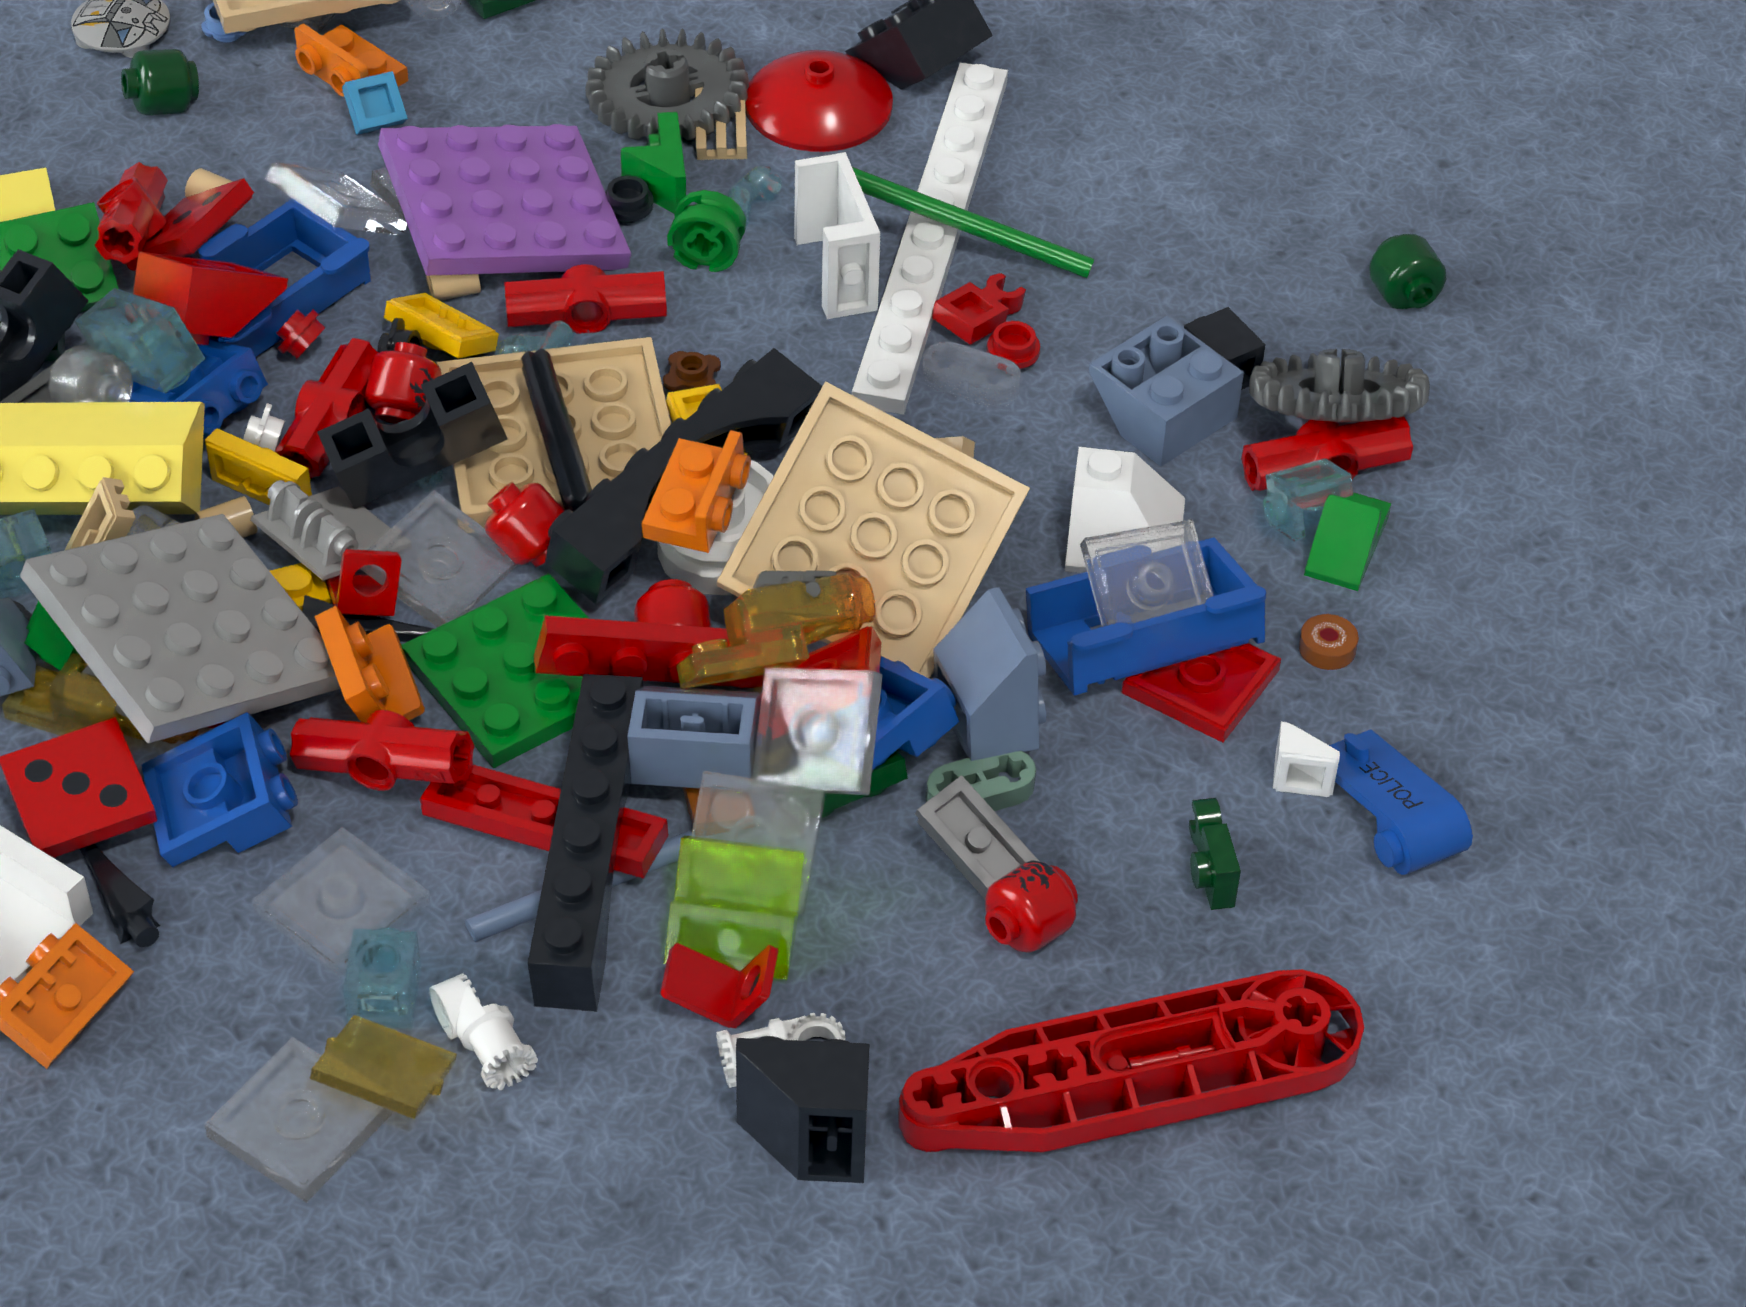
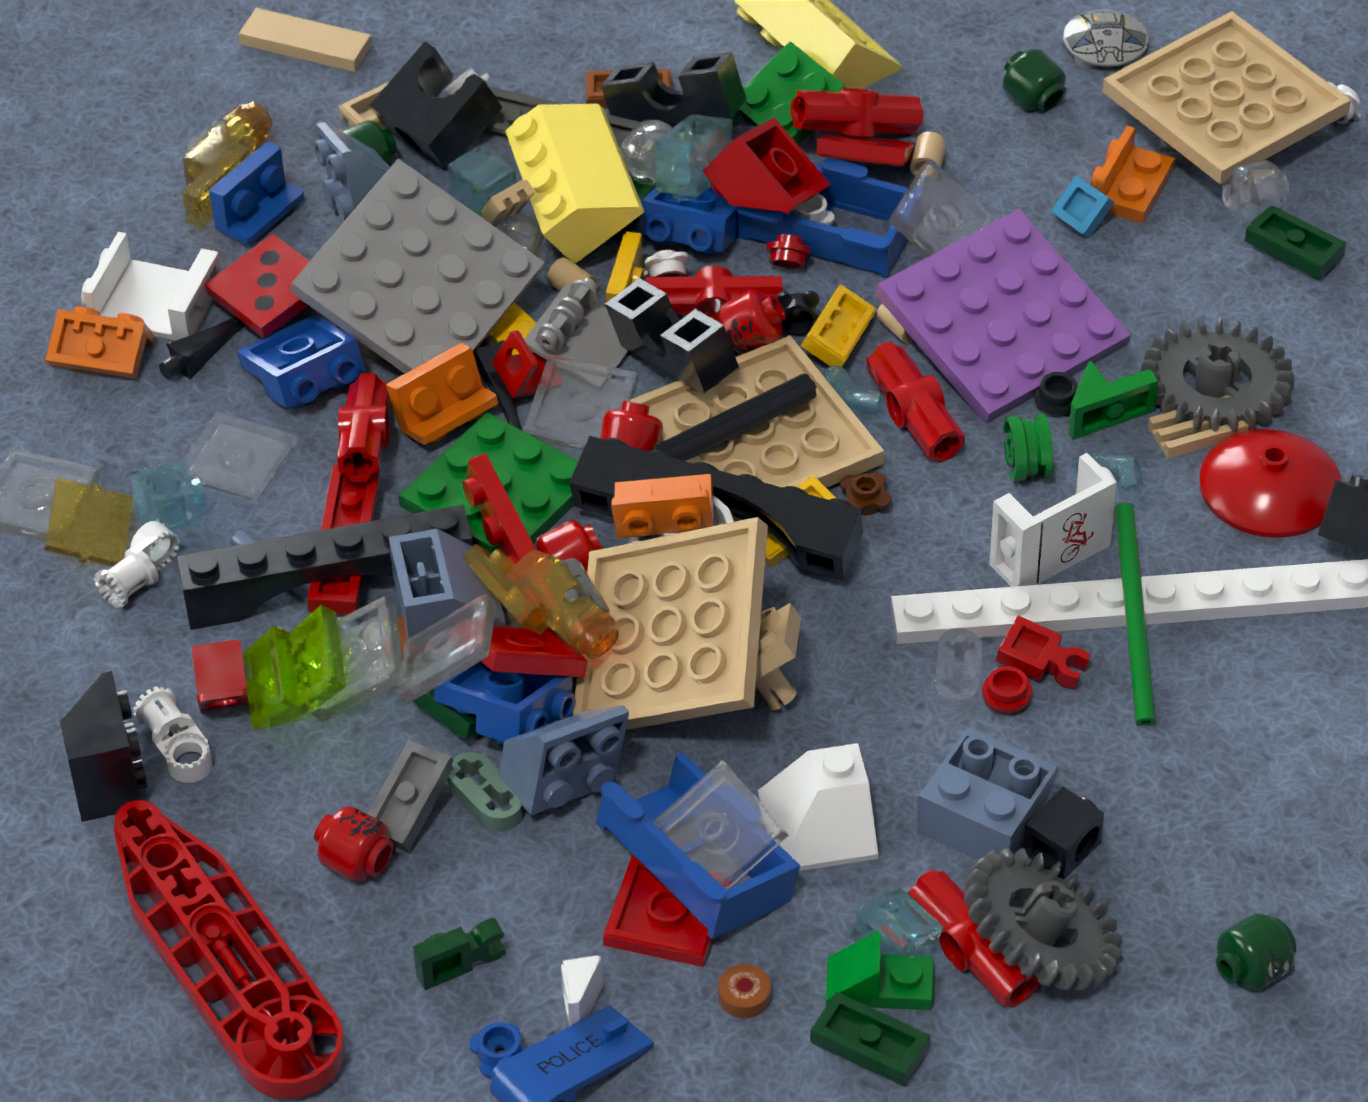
camera: 75 degrees right, 0 degrees up
none -> blue plate [469,1022,527,1078]
none -> dark green plate [810,992,931,1086]

